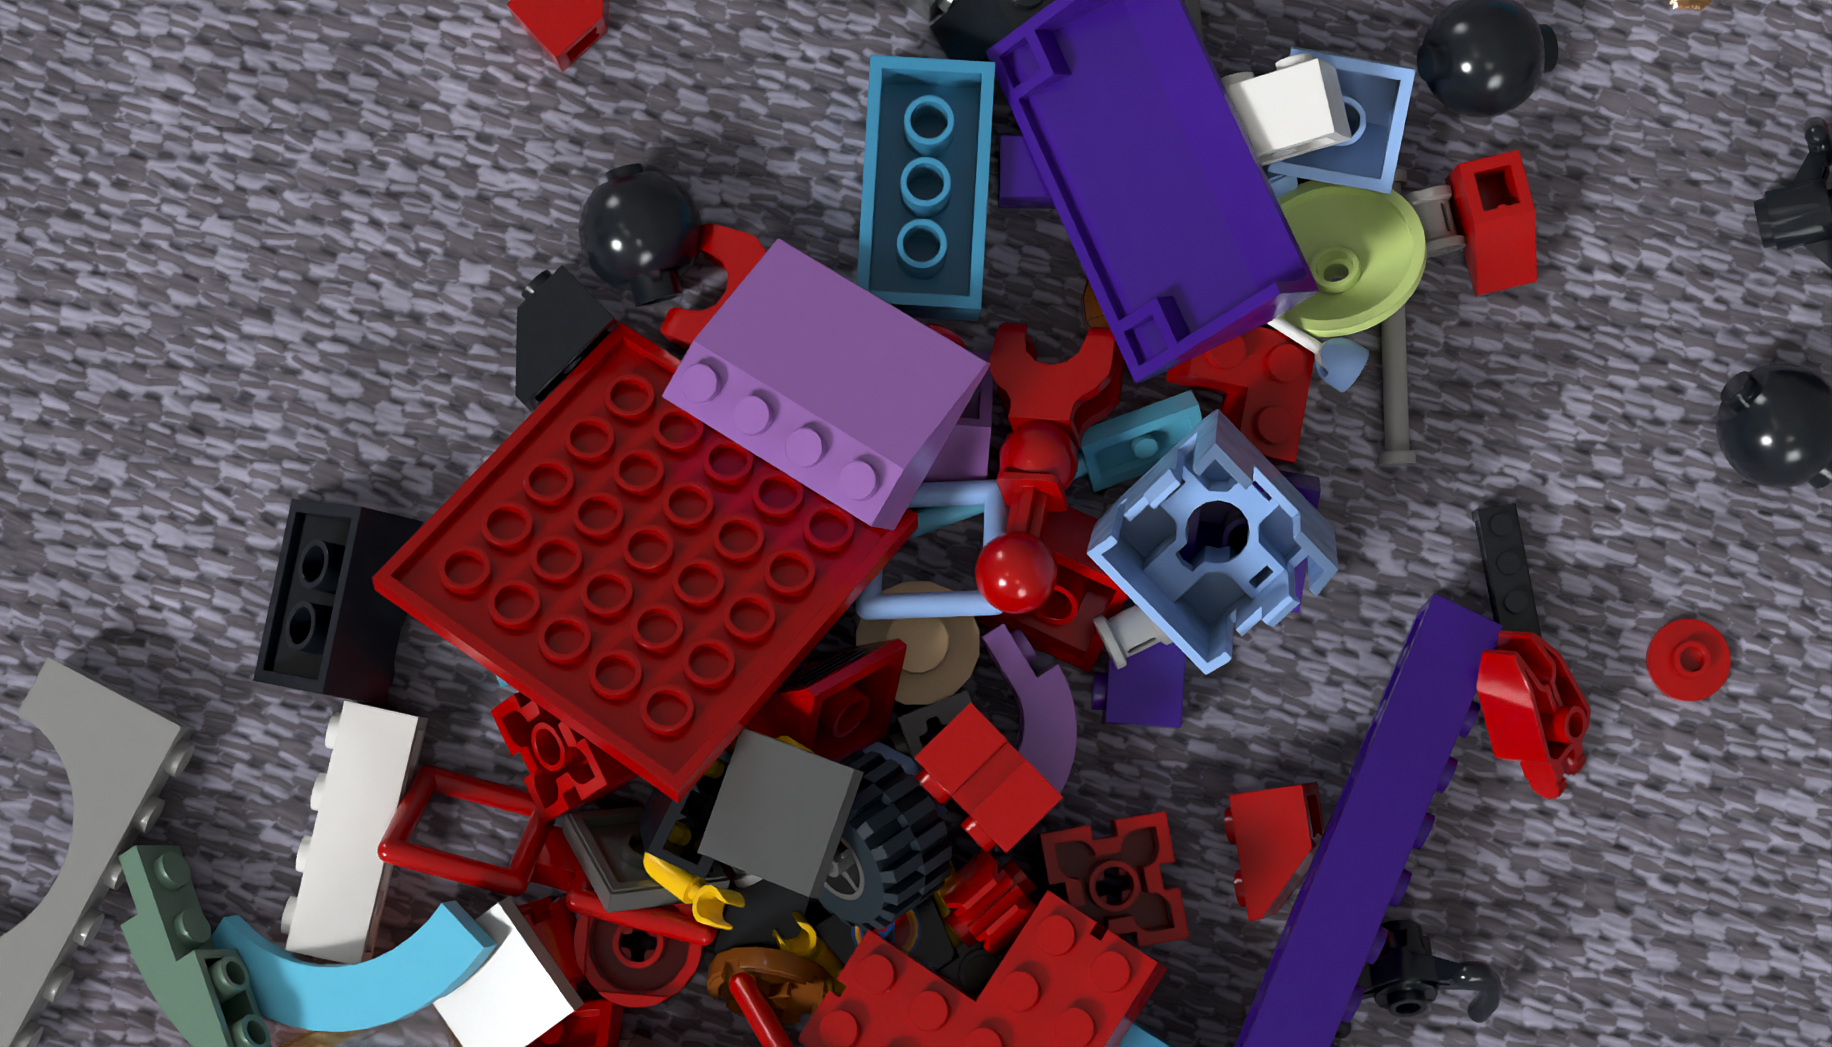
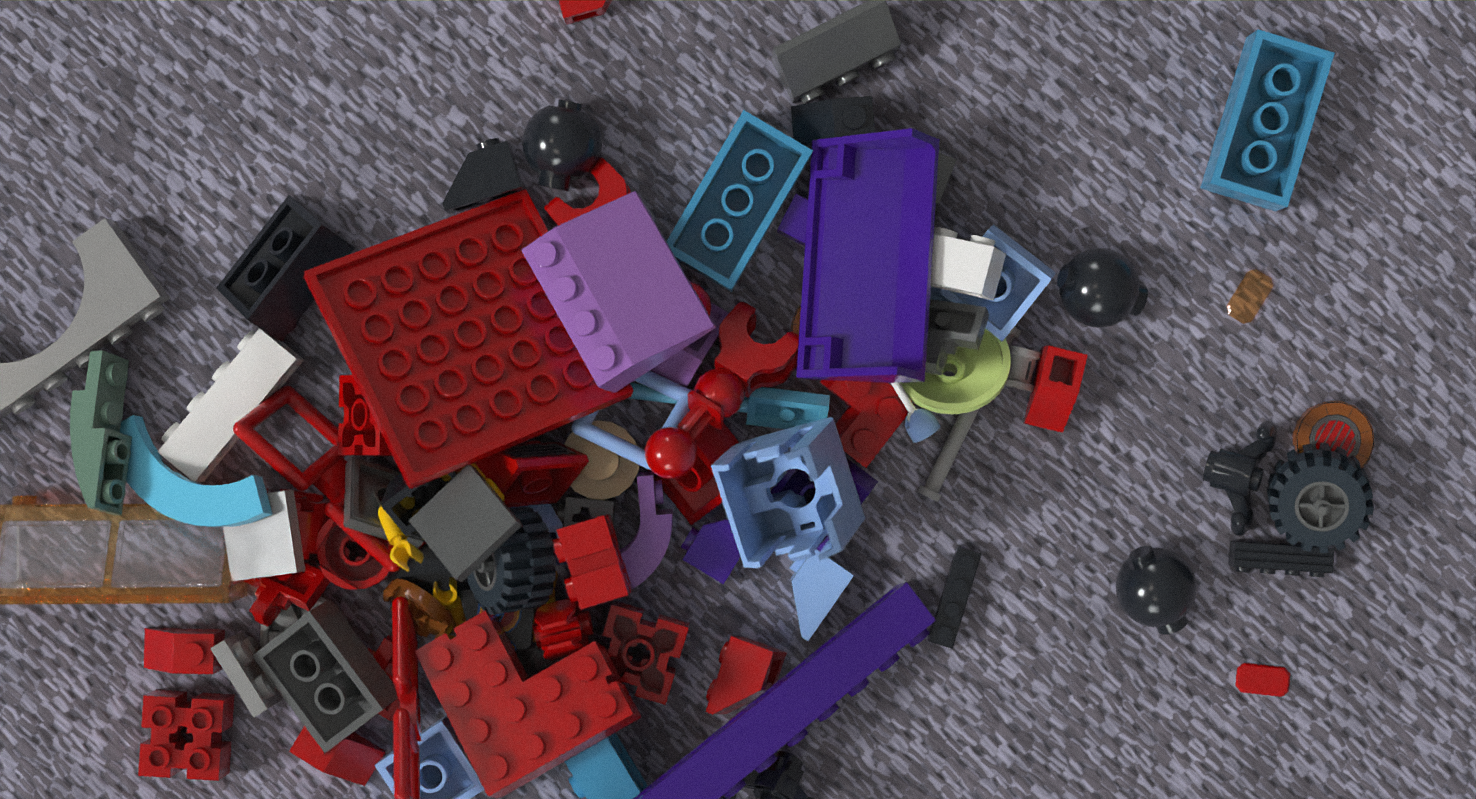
camera: 30 degrees right, 5 degrees up
light grey bush [1093,604,1173,670] -> none
red hinge [1476,630,1591,800] -> none
red piece [1646,619,1731,701] -> none
none -> light blue slope [789,549,854,641]
none -> dark grey hinge [925,299,989,375]

